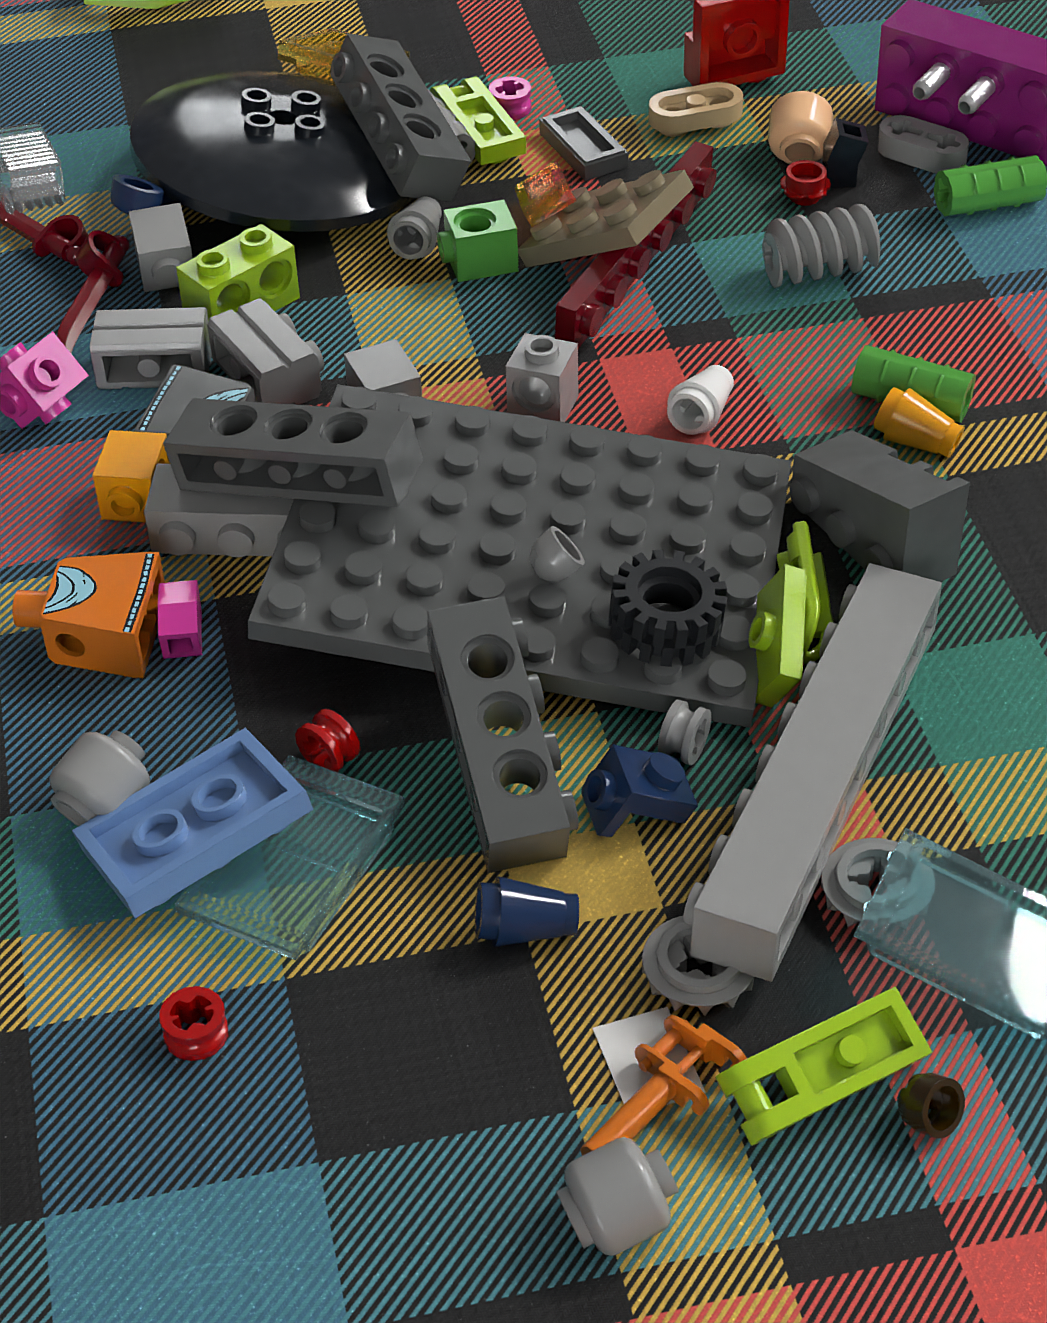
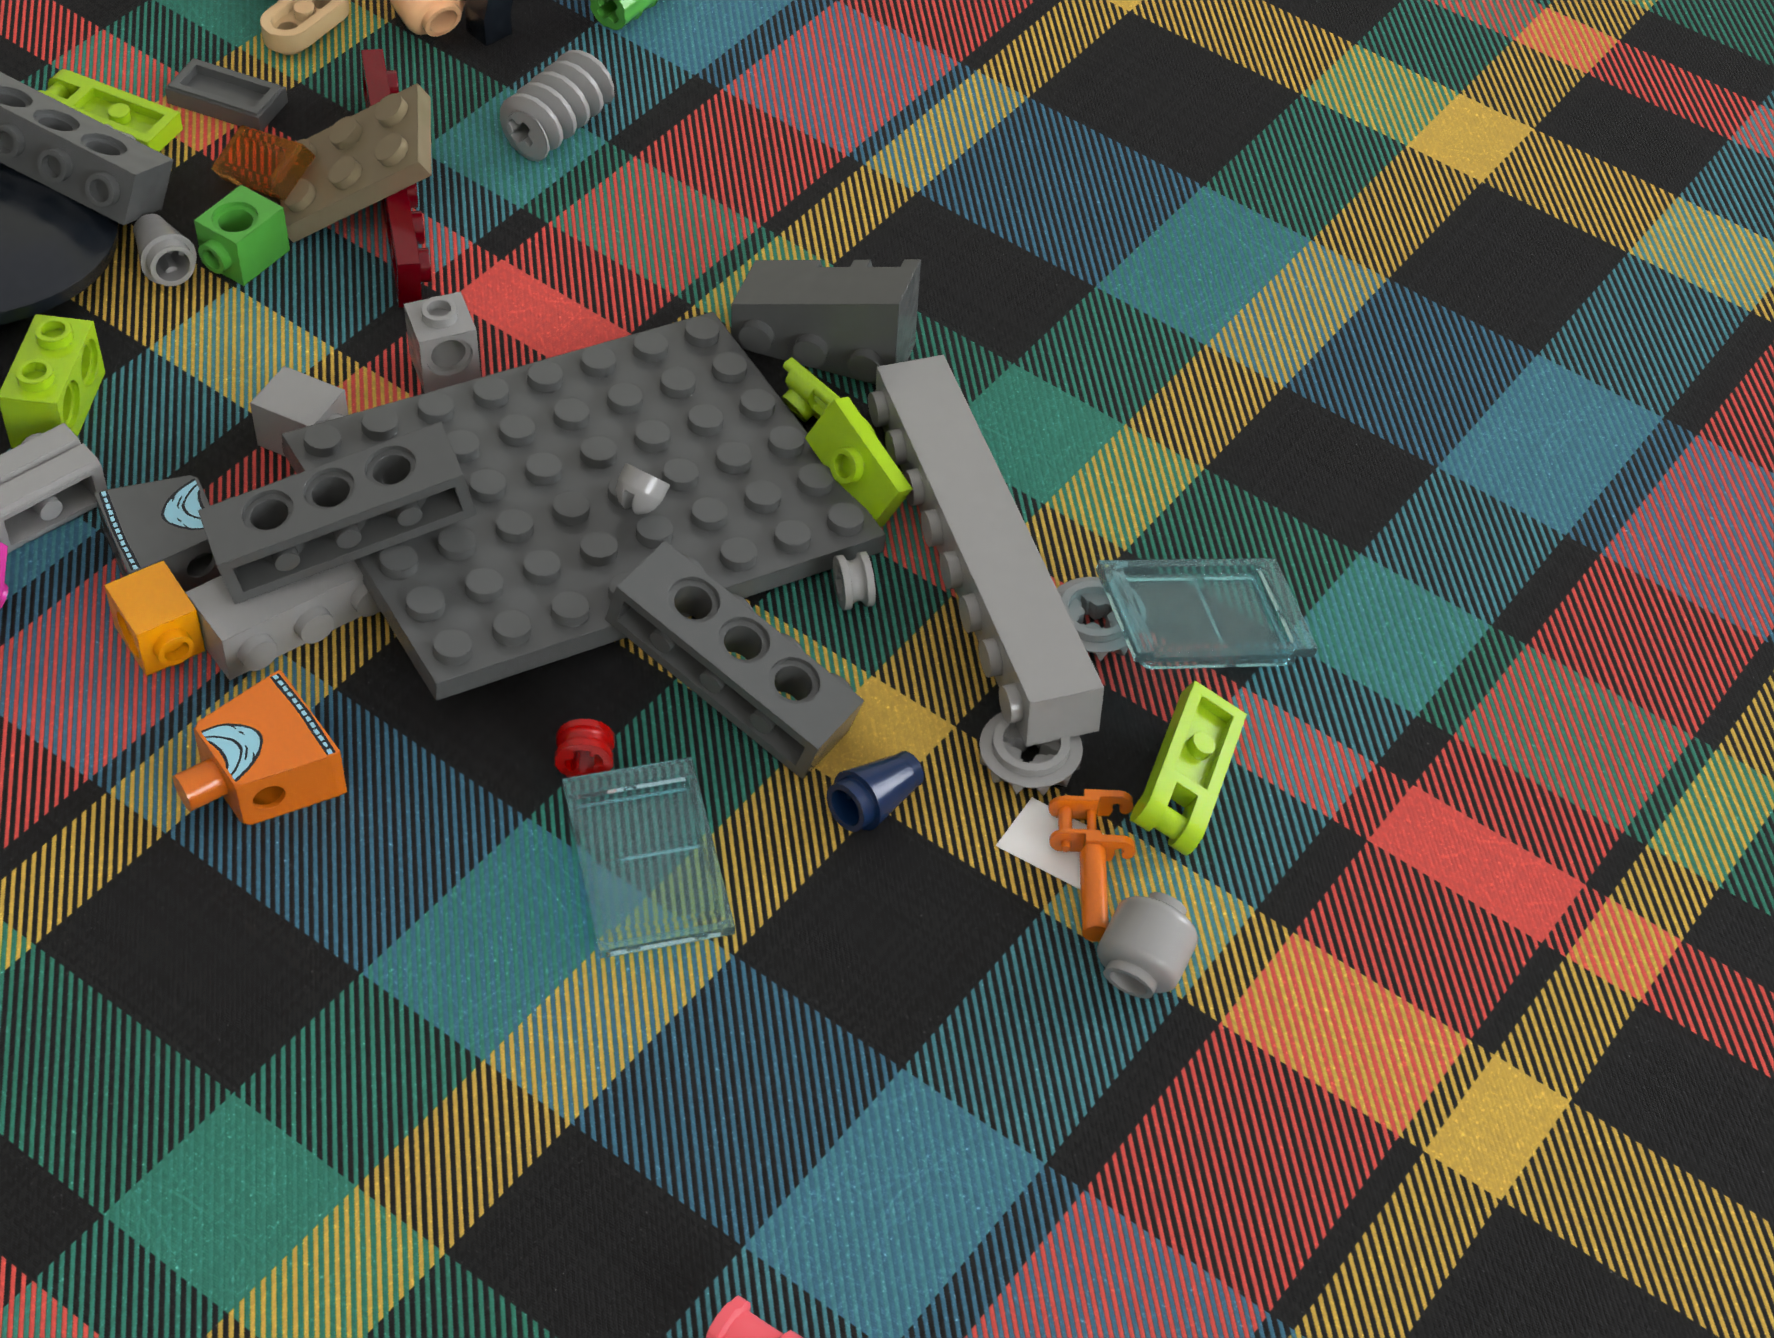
camera: 45 degrees left, 5 degrees up
light grey head [49,730,150,826] -> none
medium blue plate [72,727,314,918] -> none
dark pink piece [158,580,202,659] -> none
red bush [159,986,229,1061] -> none
light grey brick [207,298,324,405] -> none
dark pink bush [489,77,532,120] -> none
dark blue bracket [581,744,698,838] -> none
black tyre [608,549,728,667] -> none
white cone [667,365,734,435] -> none
red plate [780,160,831,206] -> none
bright green axle [851,345,976,423] -> none
light orange cone [874,387,965,458] -> none
dark brown hinge [897,1073,965,1139] -> none

